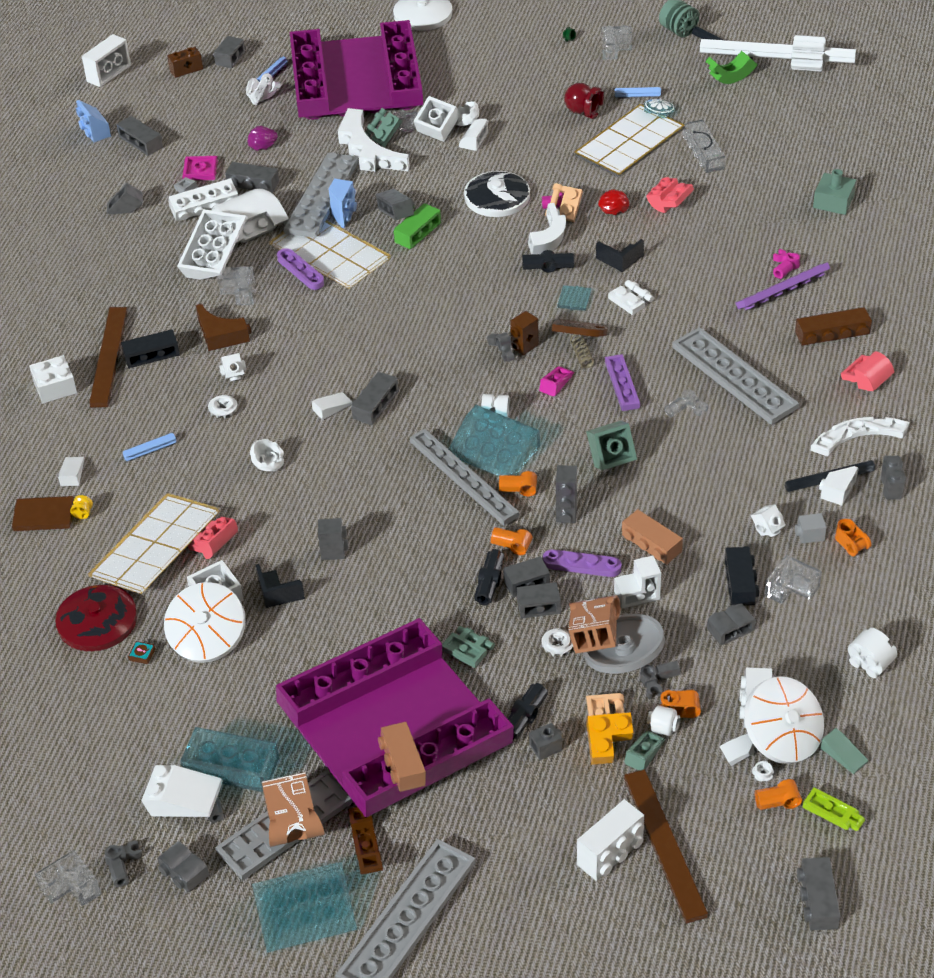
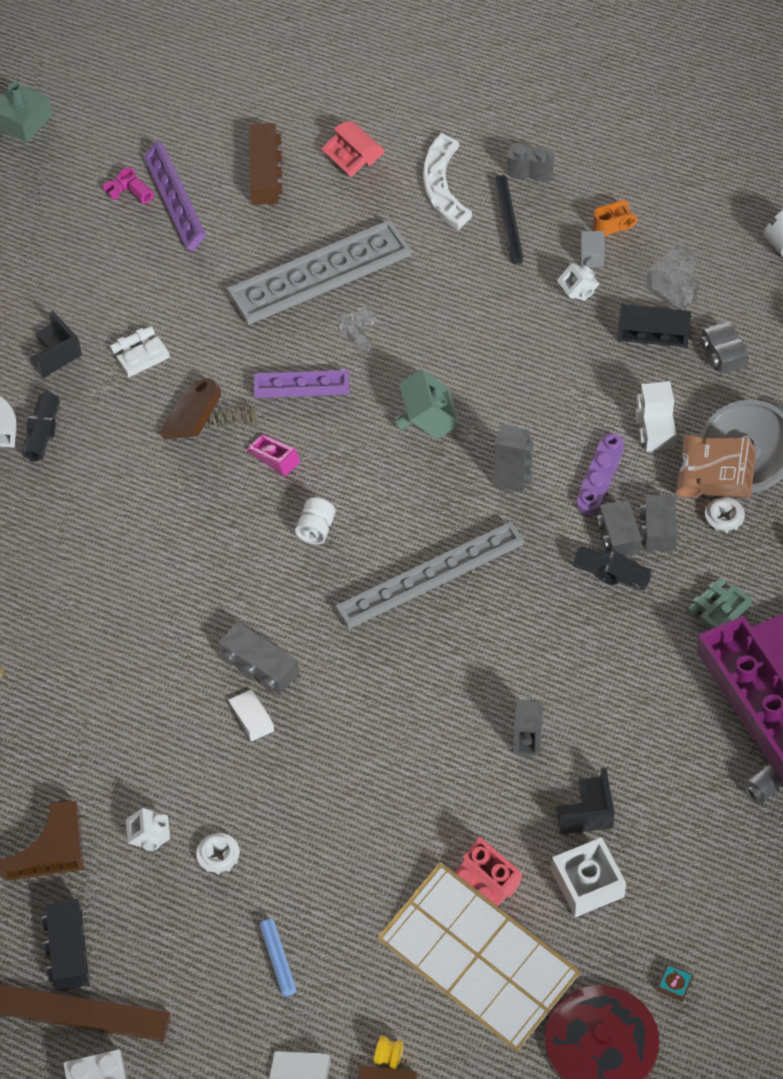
camera: 80 degrees left, 10 degrees up
white dish [164,582,246,663] -> none
white hair [250,439,284,472] -> none
clear light blue slope [448,405,540,476] -> none
flat silver bar [487,332,515,362] -> none
orange piece [491,527,533,555] -> none
orange piece [499,471,537,497] -> none
reddish brown brick [510,310,539,356] -> none
clear light blue piece [557,285,591,311] -> none
nougat brick [622,509,683,565] -> none
white slope [819,466,858,506] -> none

